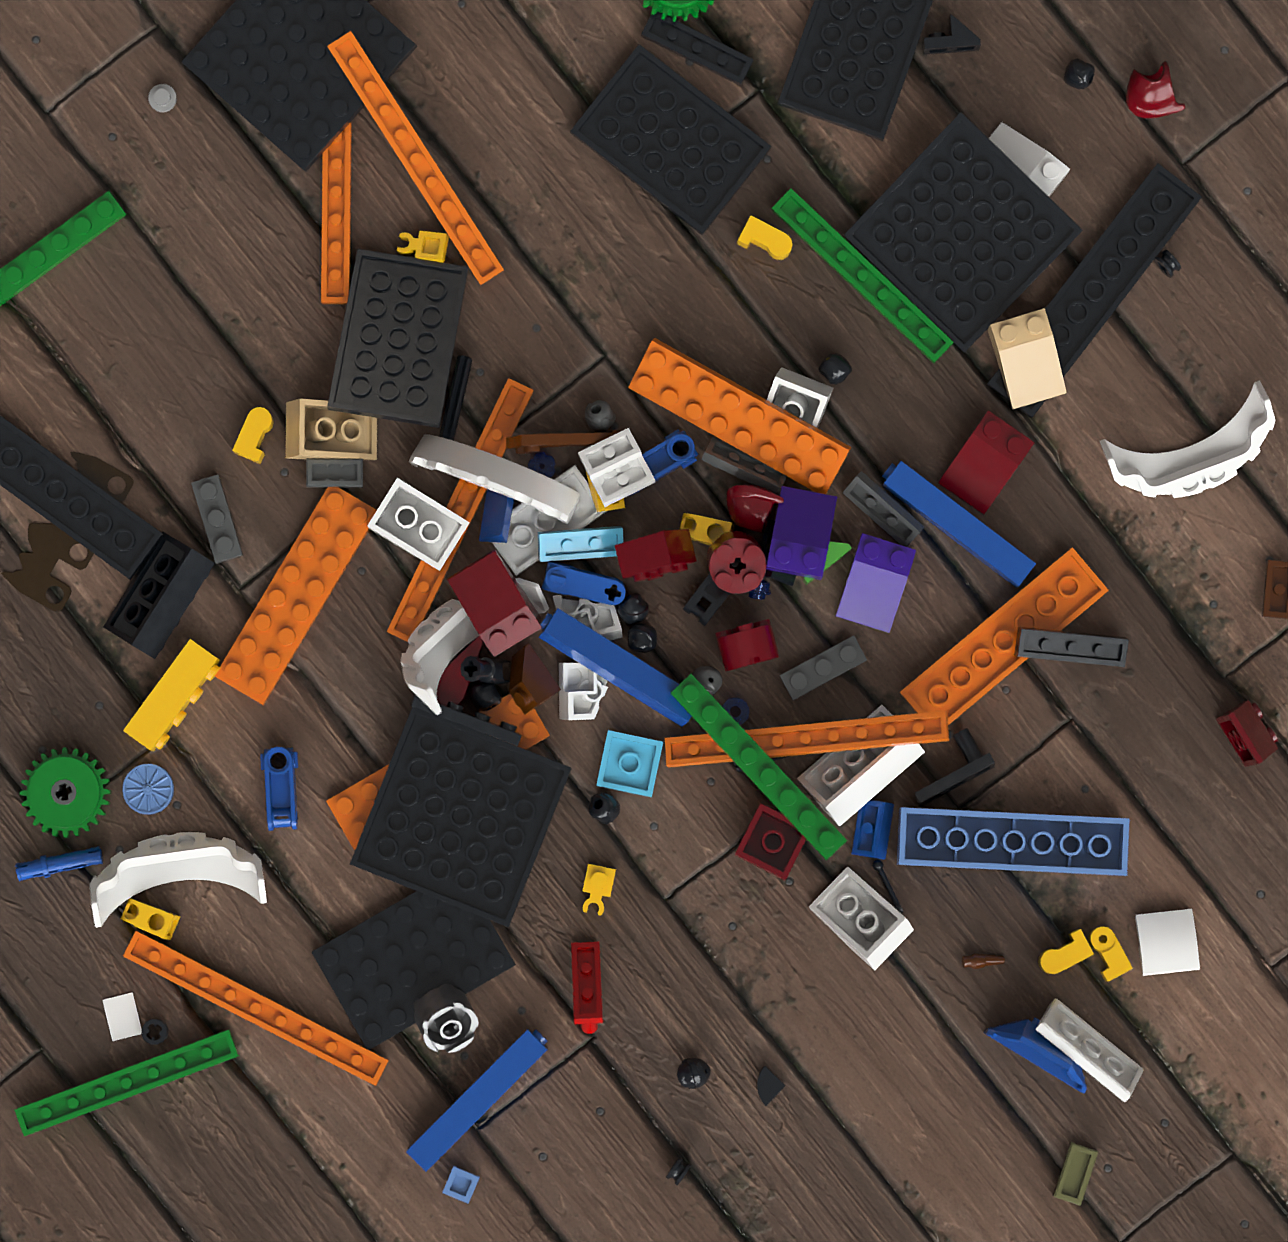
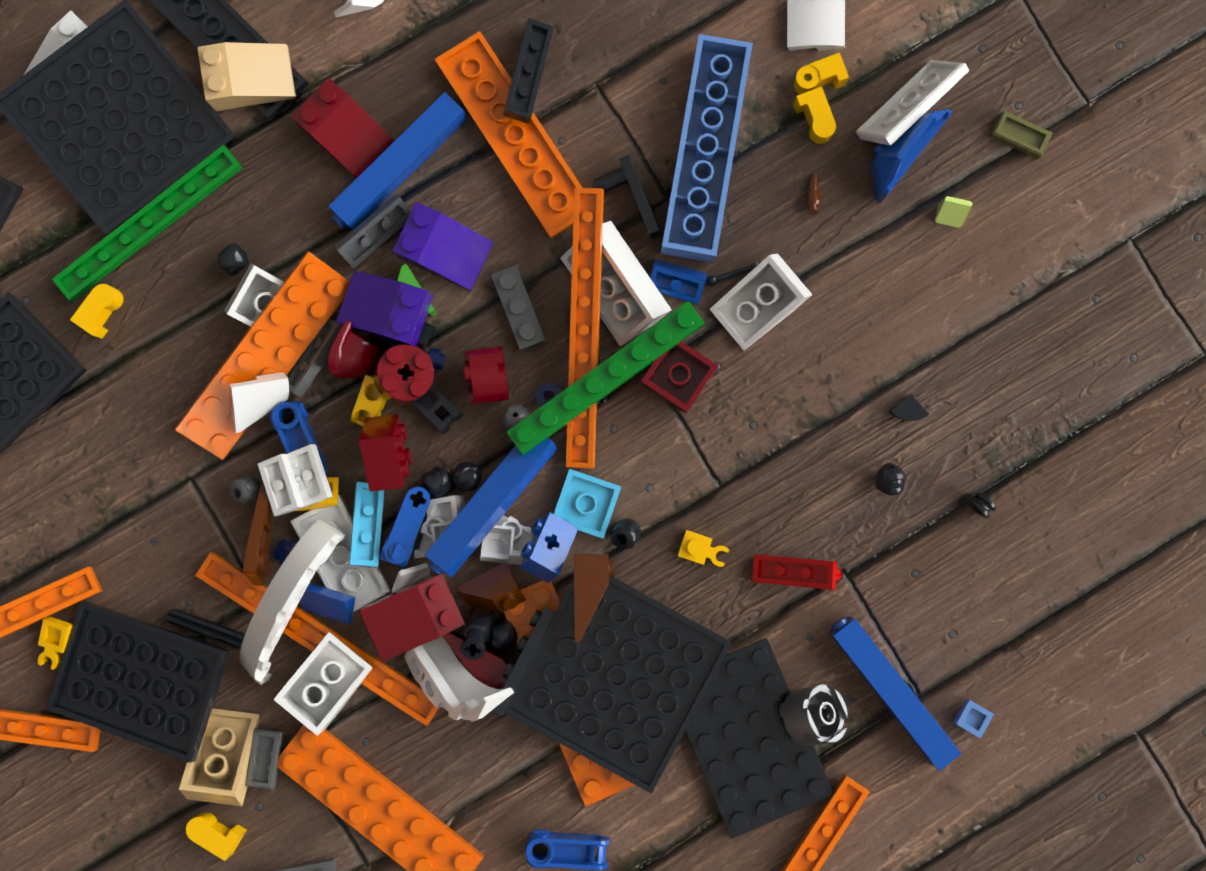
camera: 80 degrees left, 0 degrees up
none -> white slope [229,372,289,433]
none -> brick [519,512,578,583]
none -> reddish brown slope [574,553,614,642]
none -> yellowish green slope [935,196,972,228]

